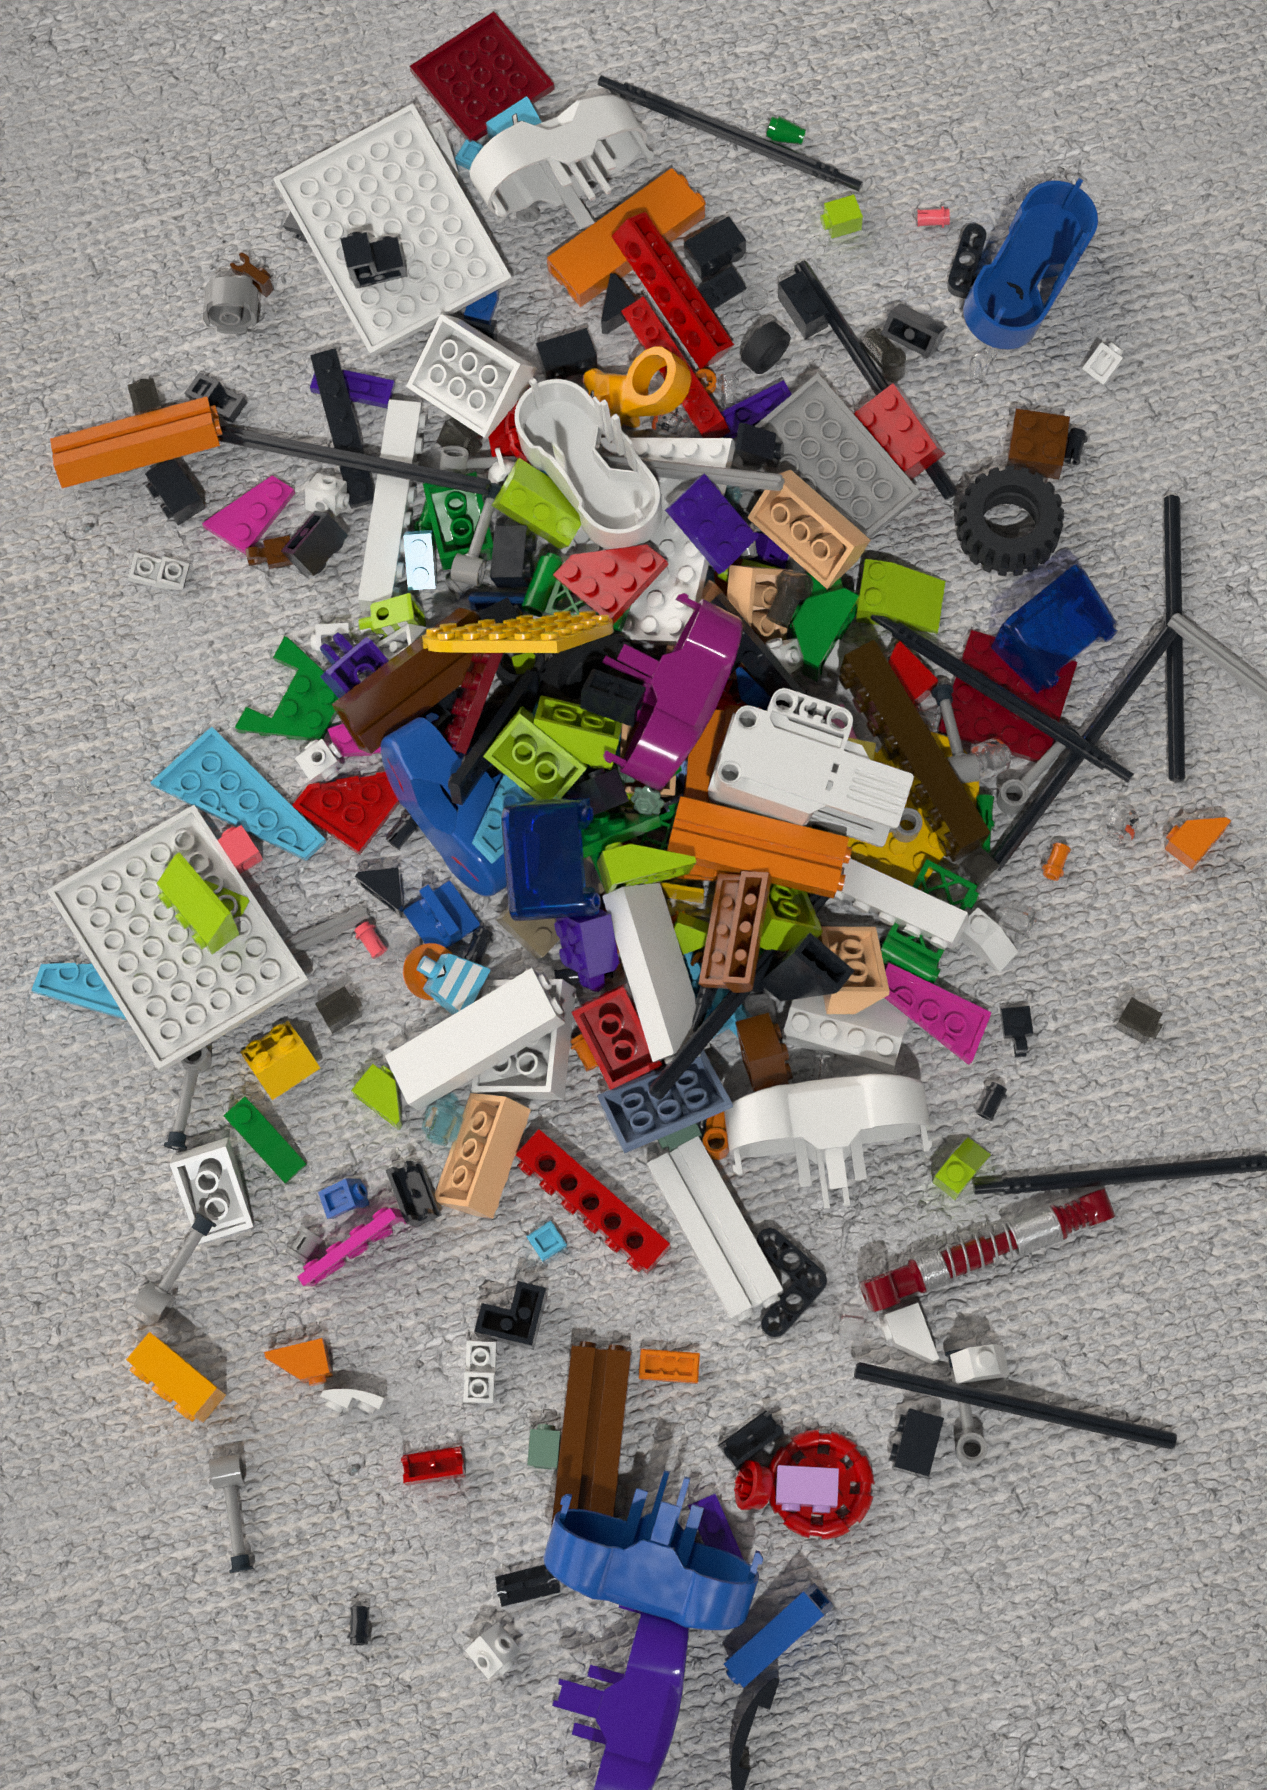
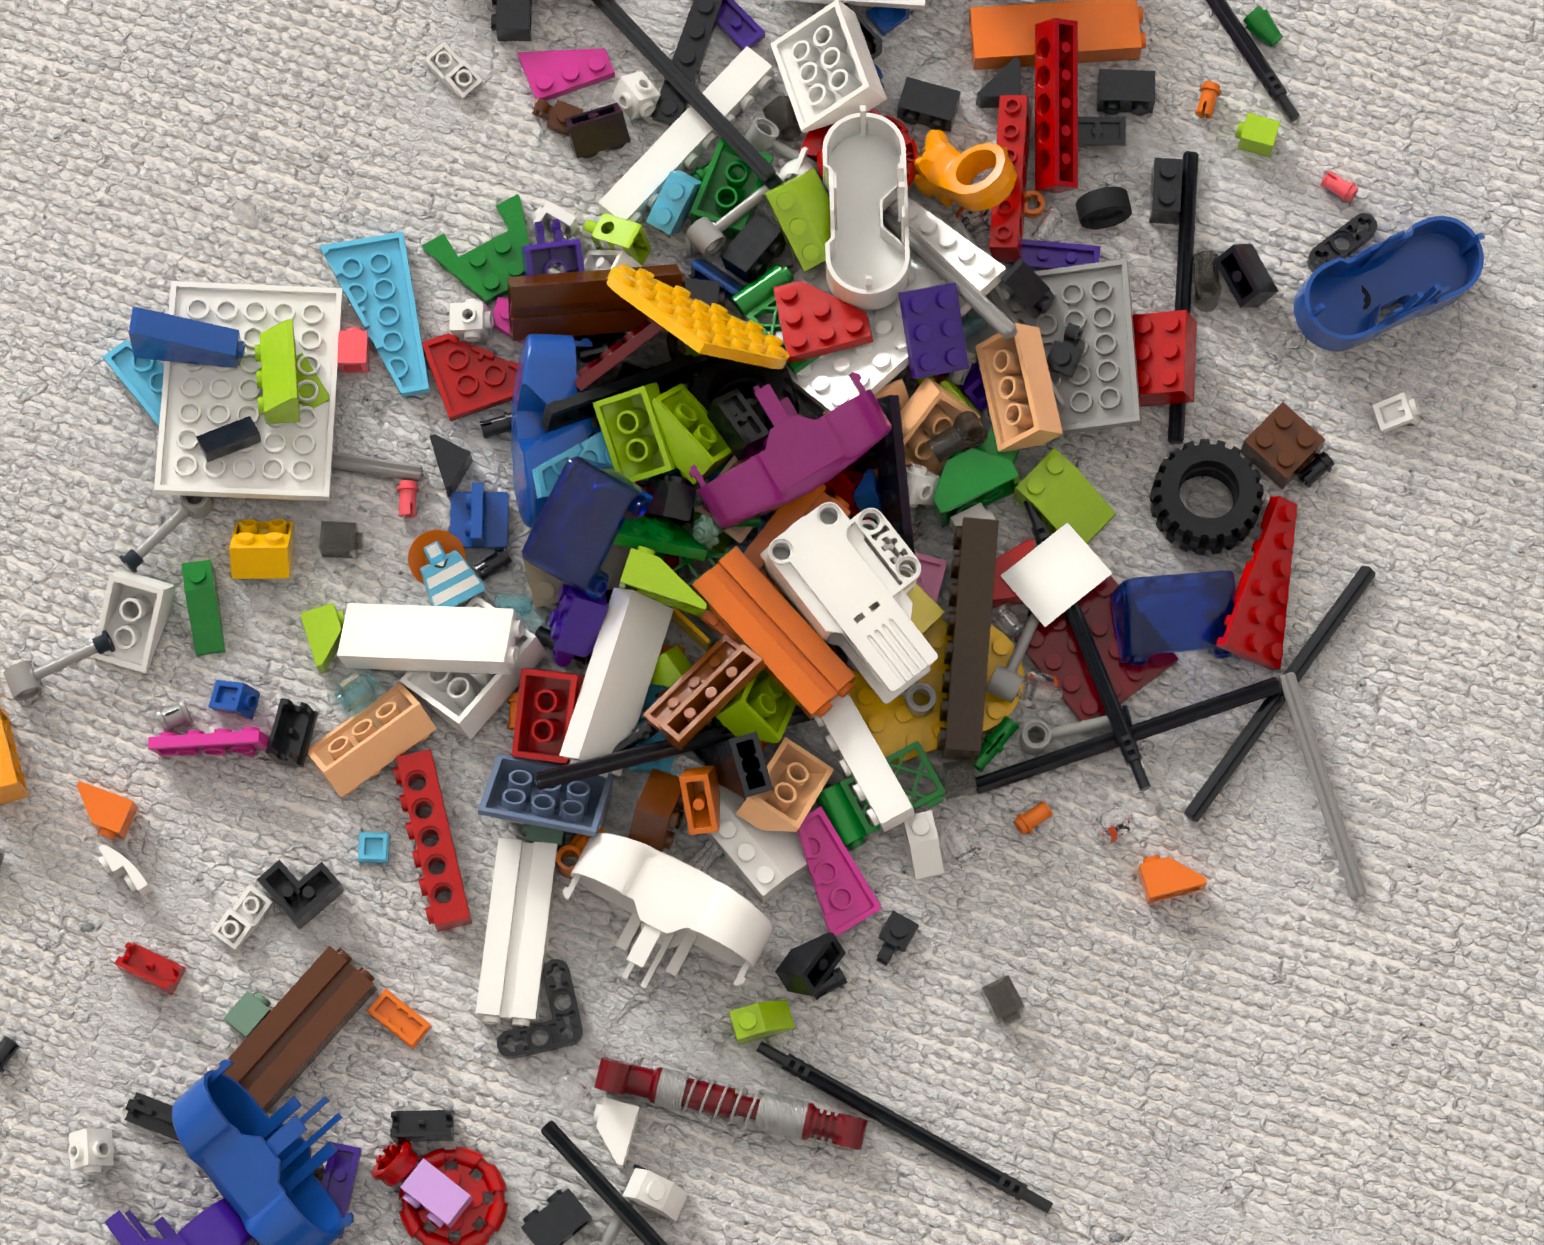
camera: 30 degrees right, 0 degrees up
none -> blue slope [129,307,245,368]
none -> black slope [196,416,261,463]
none -> clear light blue pin [494,593,532,616]
none -> orange slope [679,765,720,835]
none -> black slope [775,932,846,997]
none -> white sticker [1001,522,1112,627]
none -> black plate [1047,323,1083,378]
none -> orange pin [1195,81,1221,119]
none -> red wing [1216,496,1298,671]

